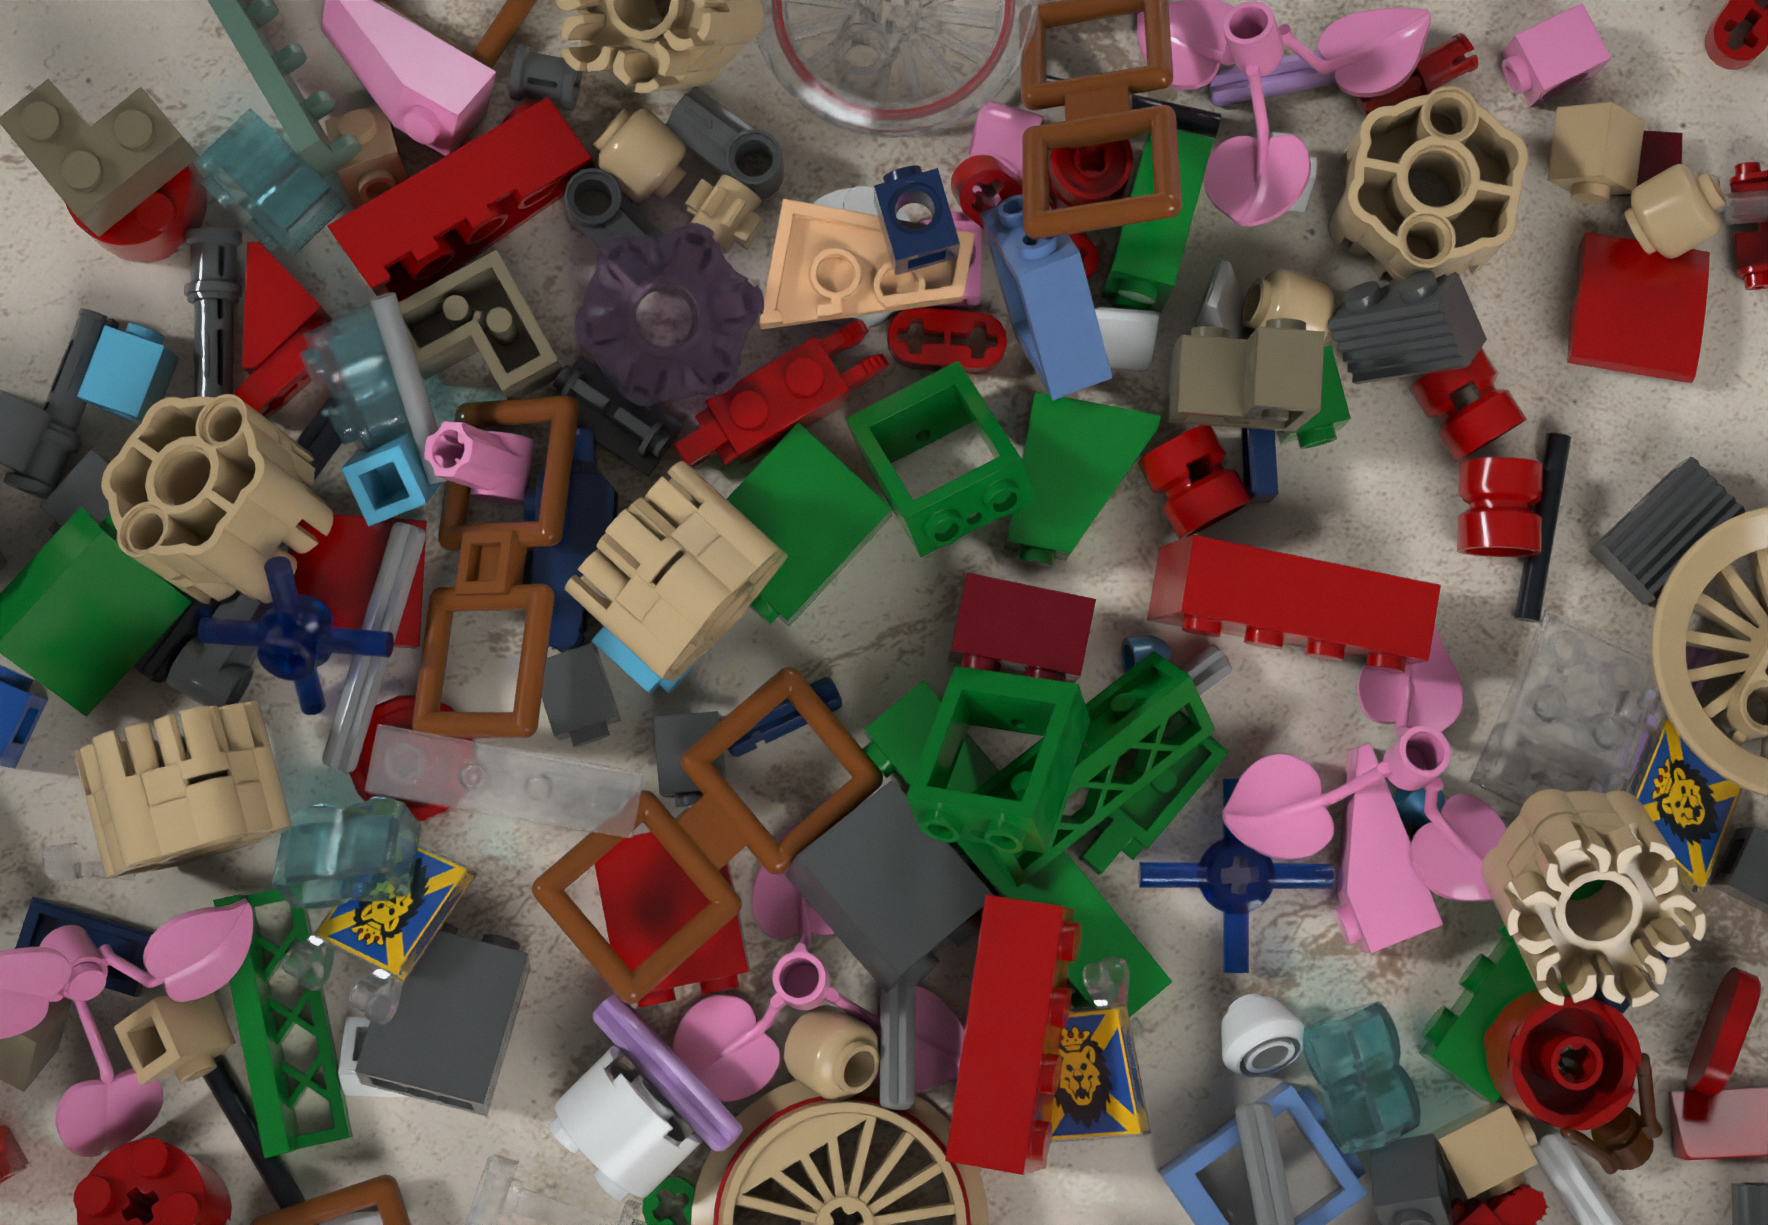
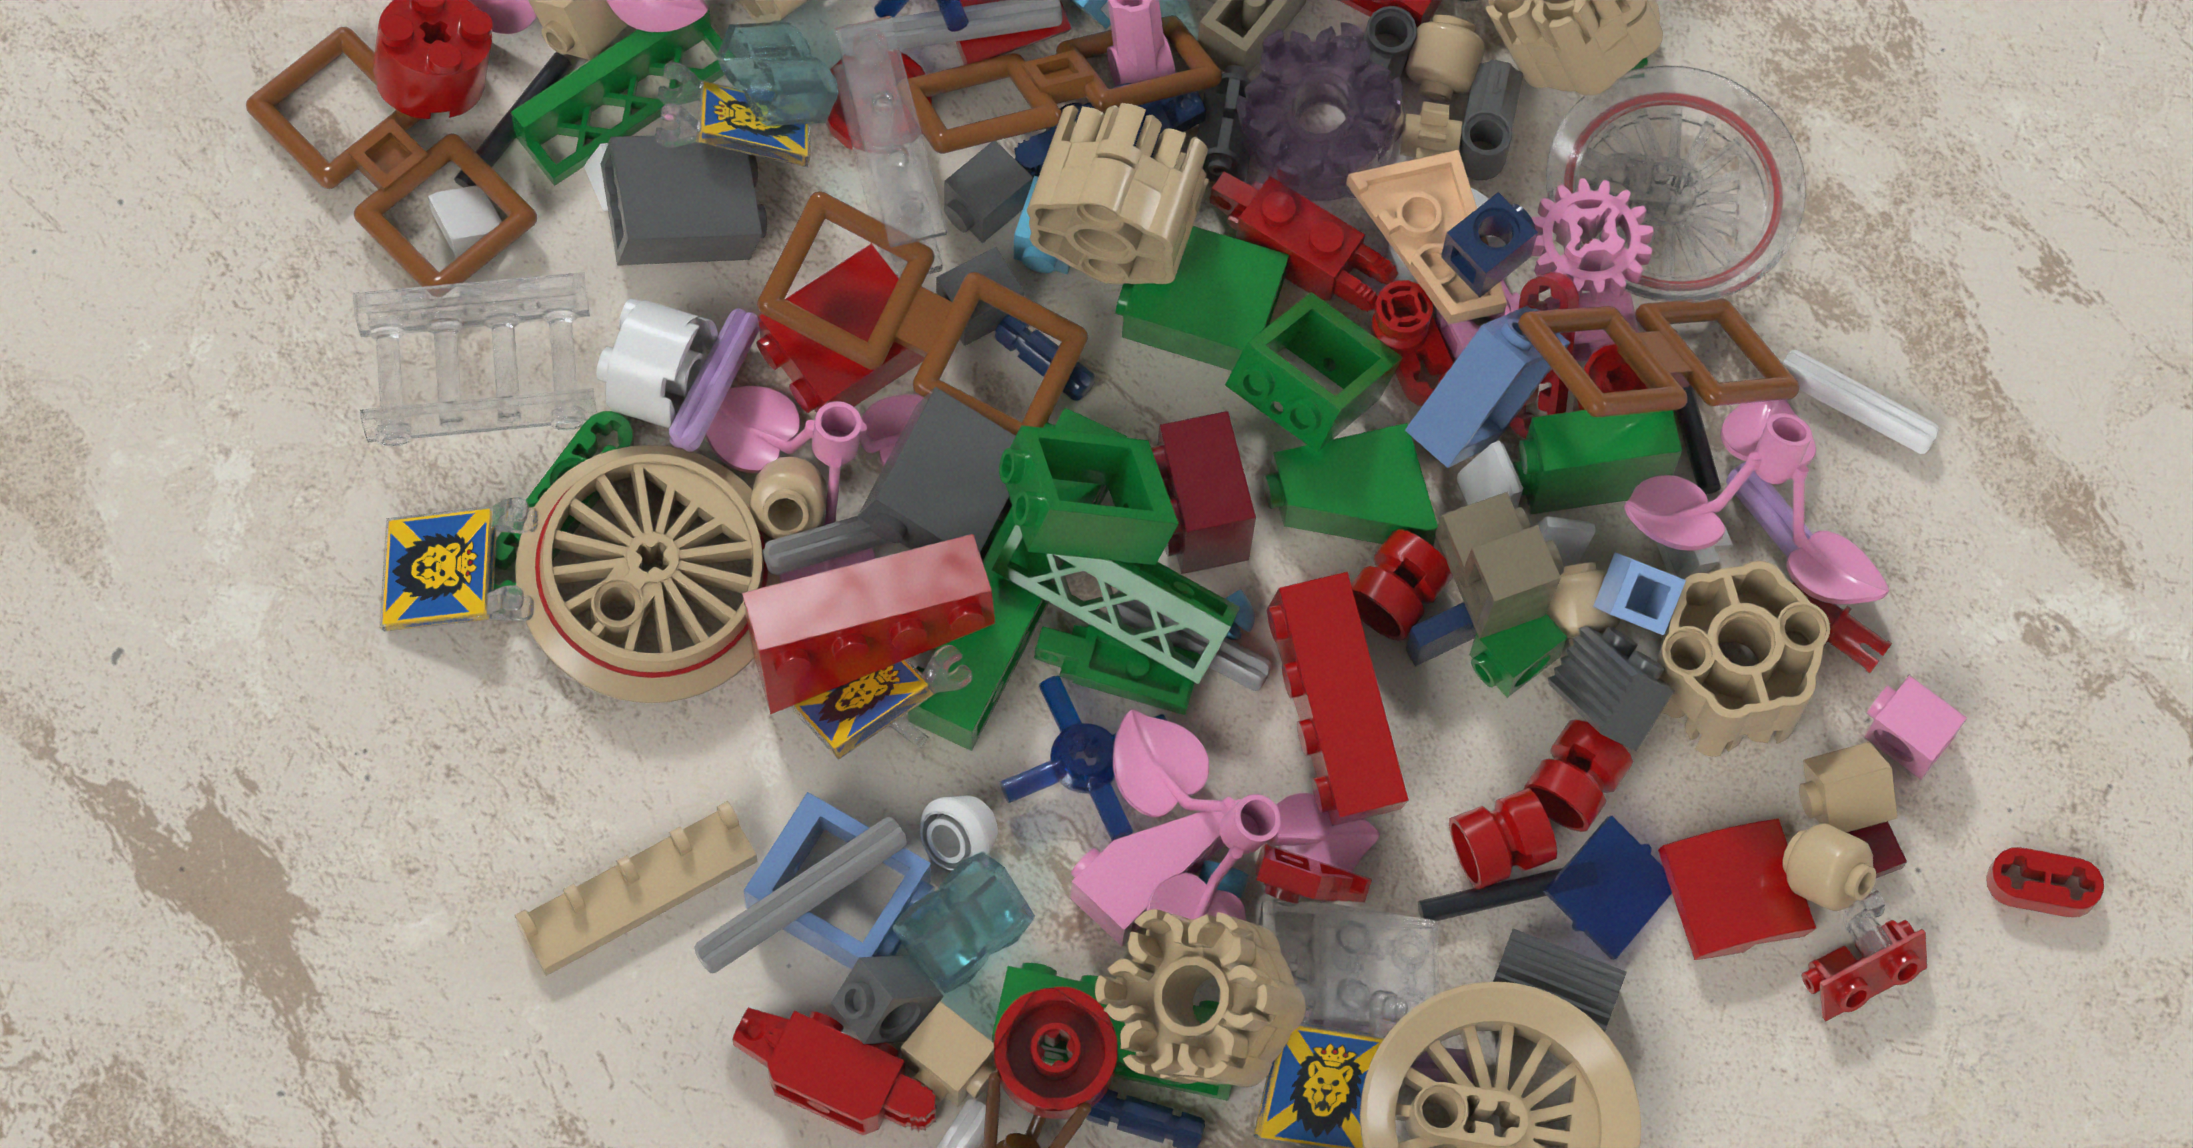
camera: 65 degrees right, 15 degrees down
none -> red wing [1255,843,1372,904]
none -> red wheel [1371,280,1433,355]
none -> bright pink gear [1531,178,1654,303]
none -> clear blue piece [1543,816,1672,960]
none -> light blue brick [1593,552,1686,635]

